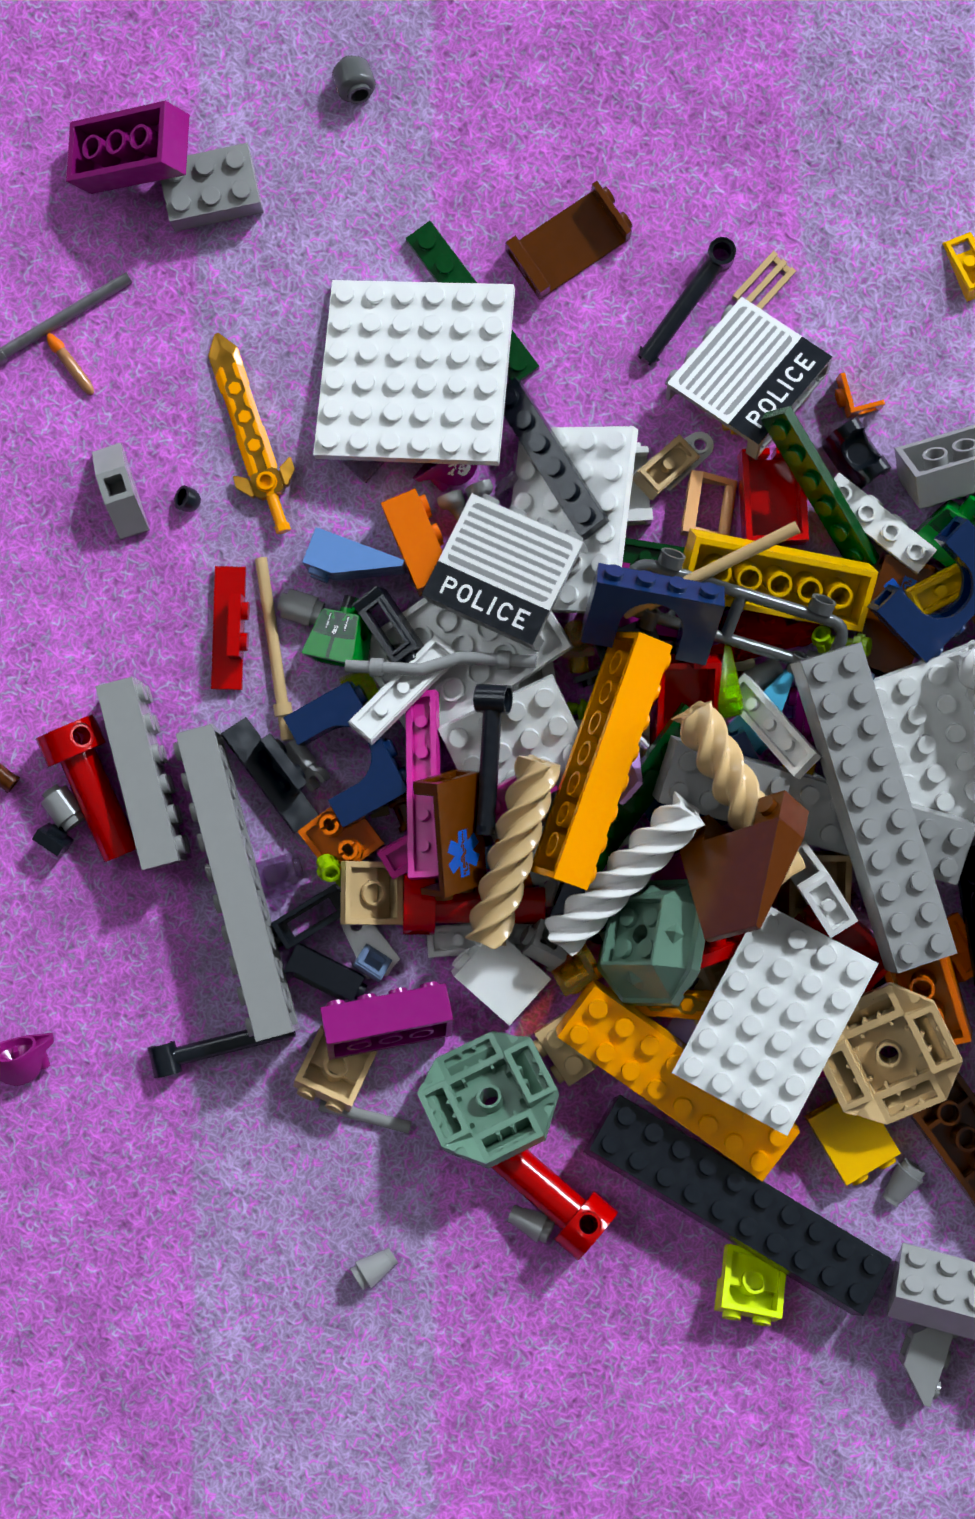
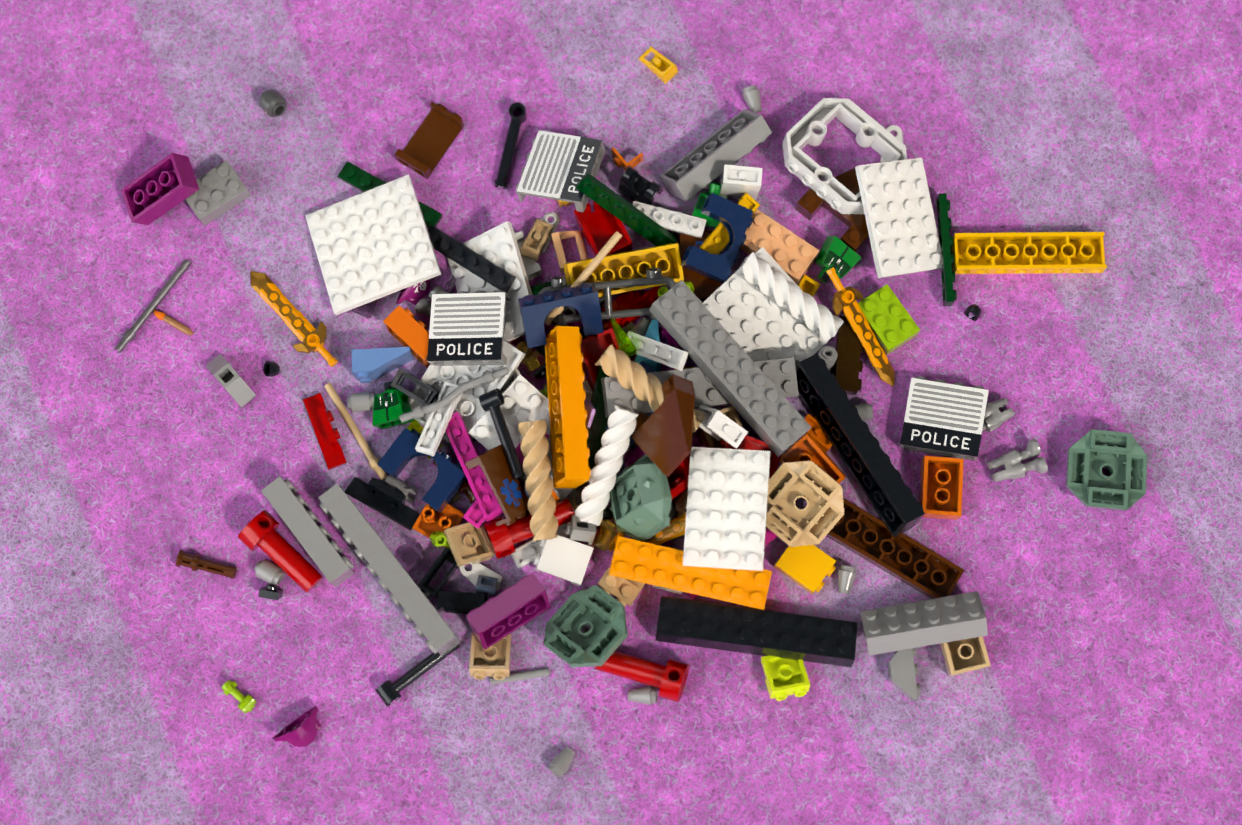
camera: 25 degrees left, 10 degrees down
tan tile [732,250,796,310] -> none

